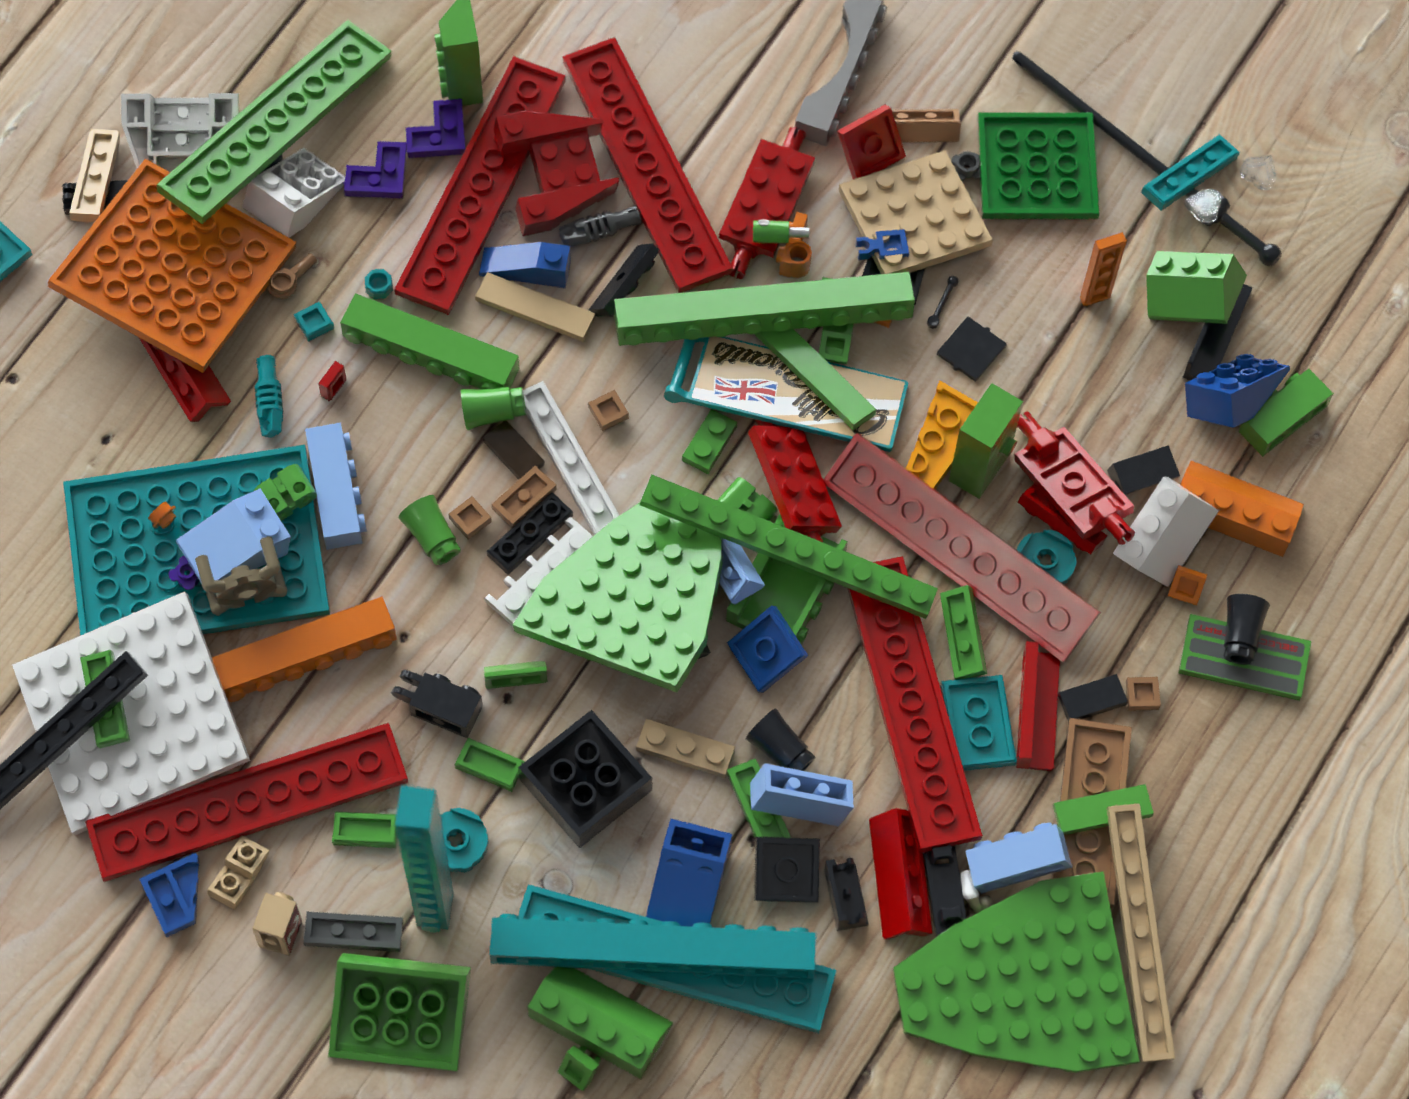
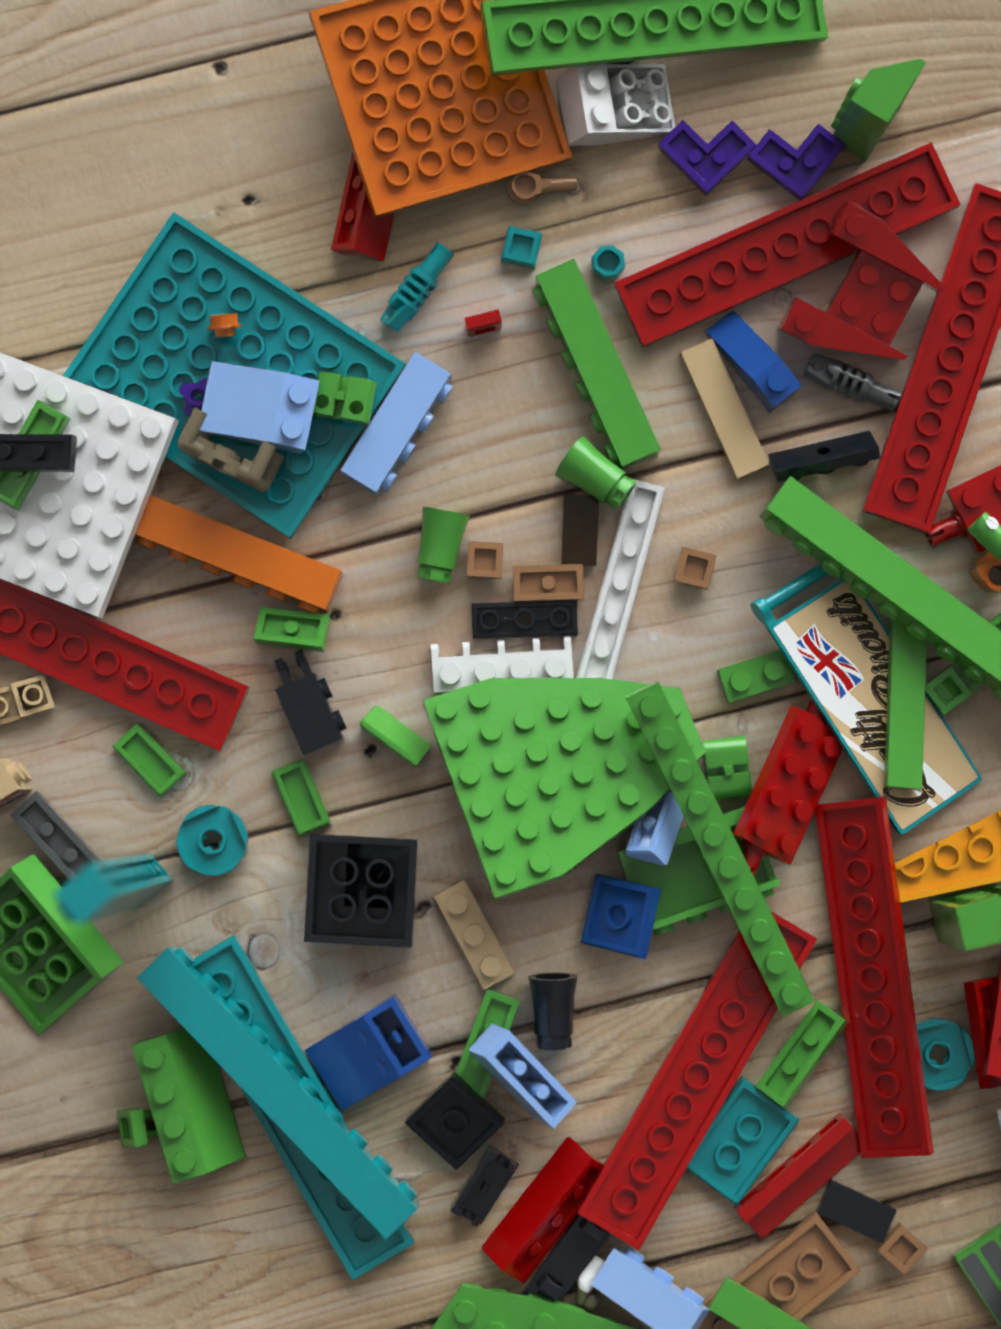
camera: 45 degrees right, 20 degrees up
none -> bright green plate [254,606,331,652]

